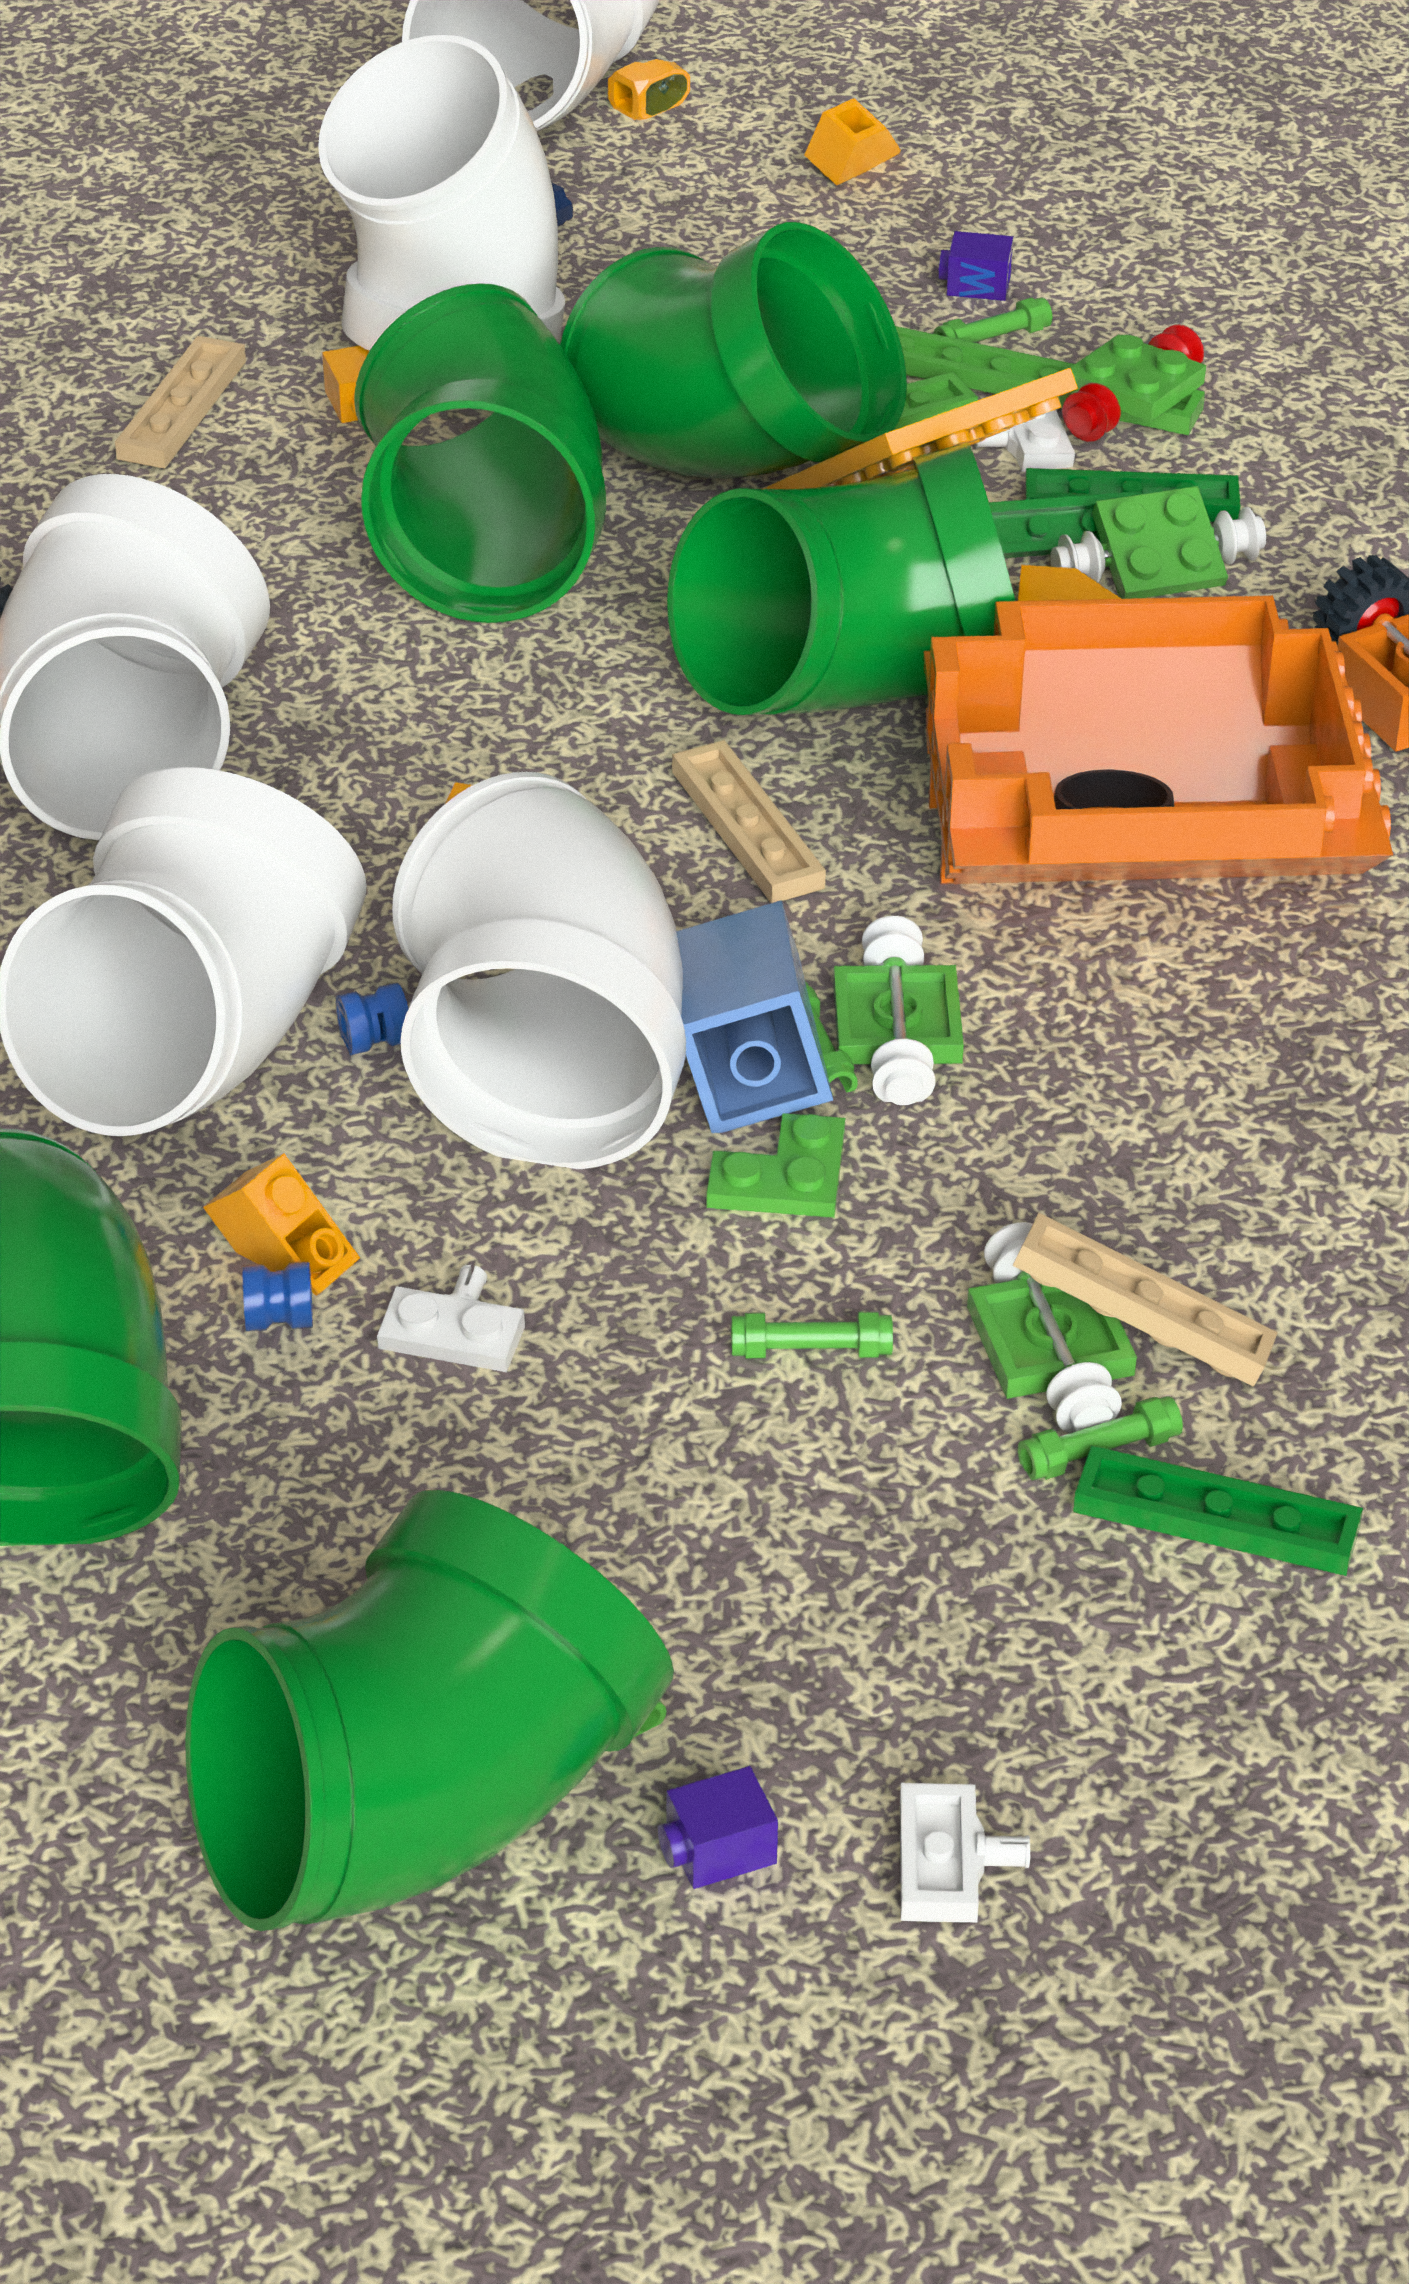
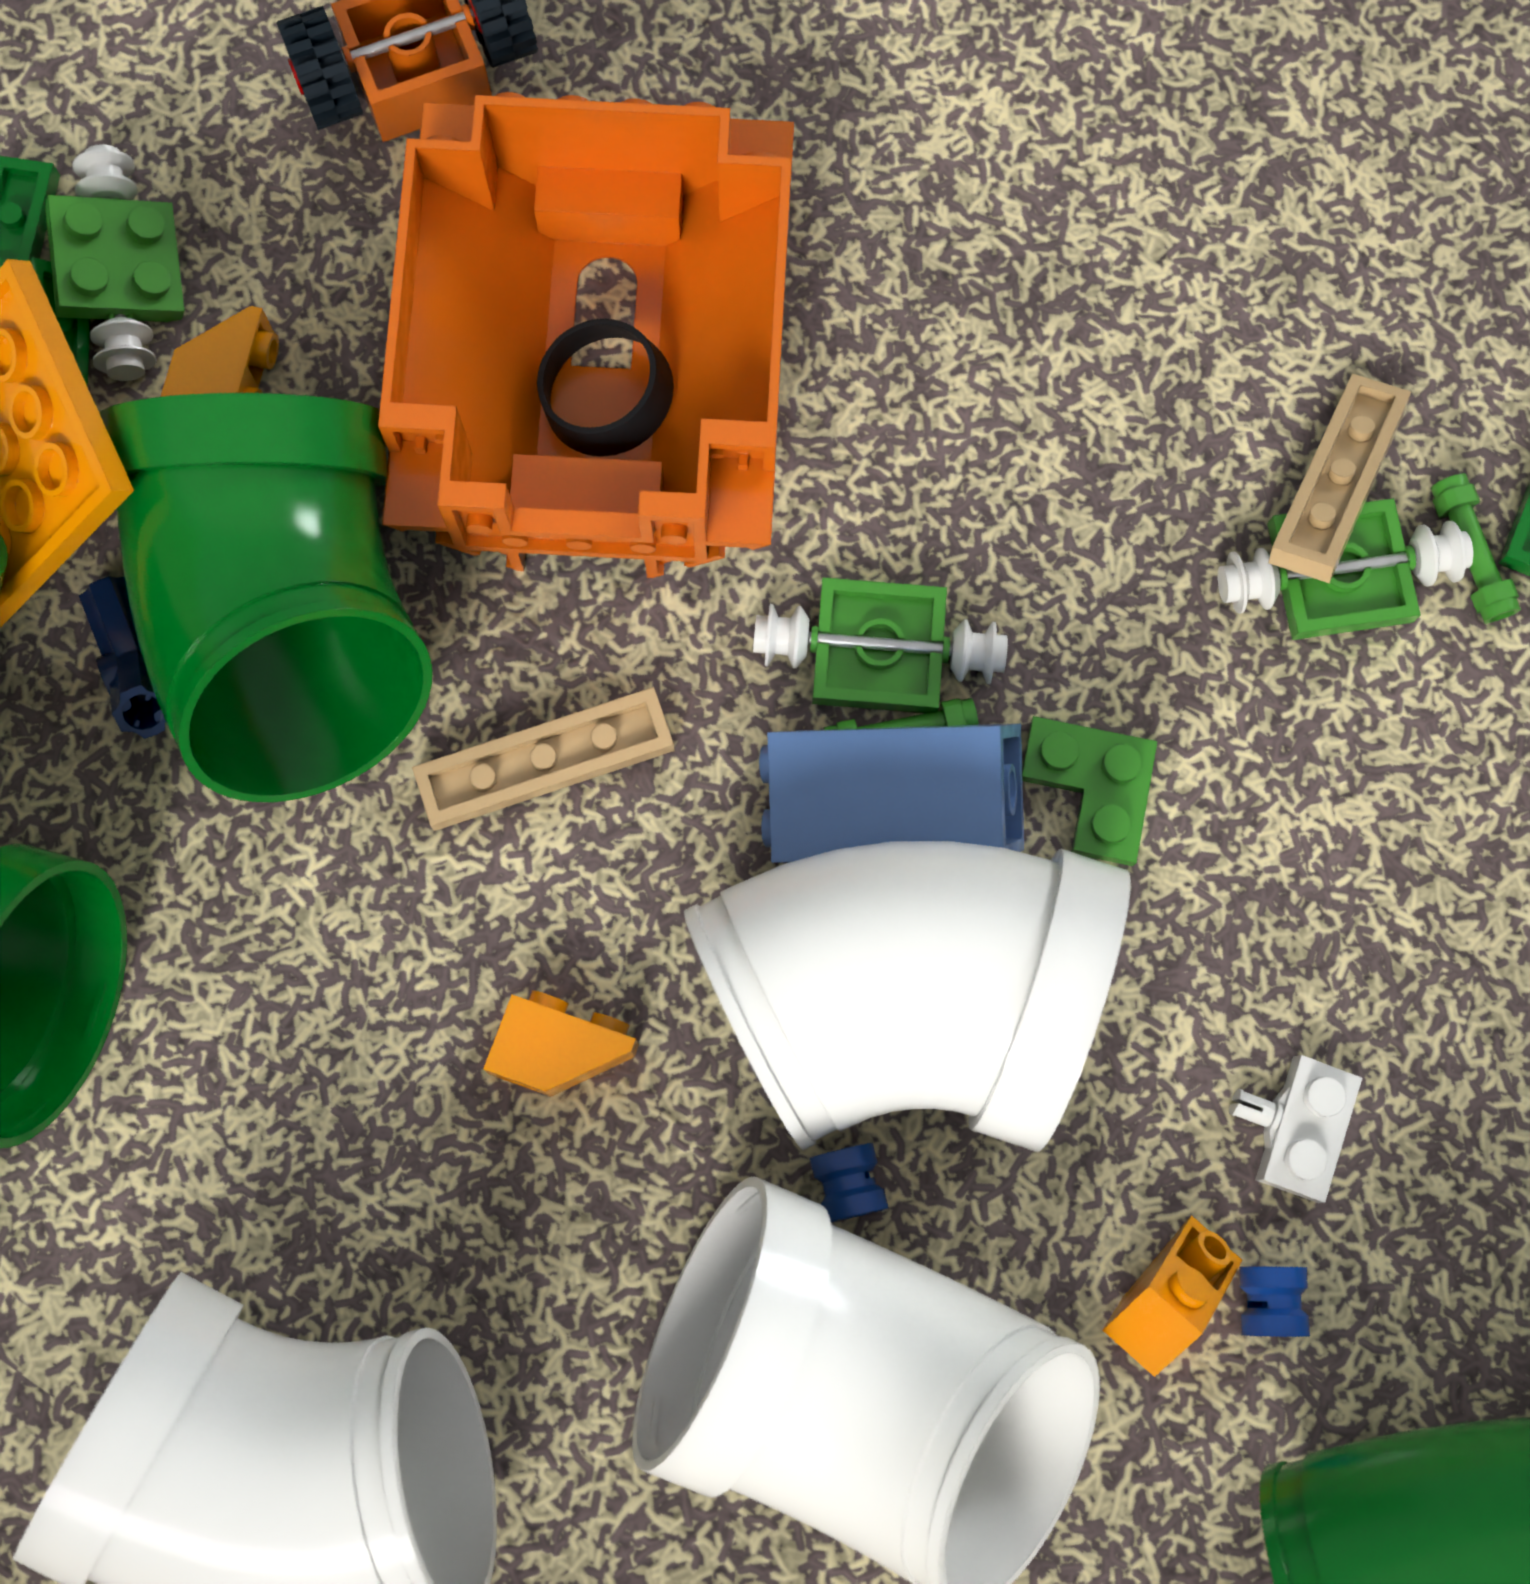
camera: 85 degrees left, 35 degrees up
bar [731,1312,893,1359] -> none

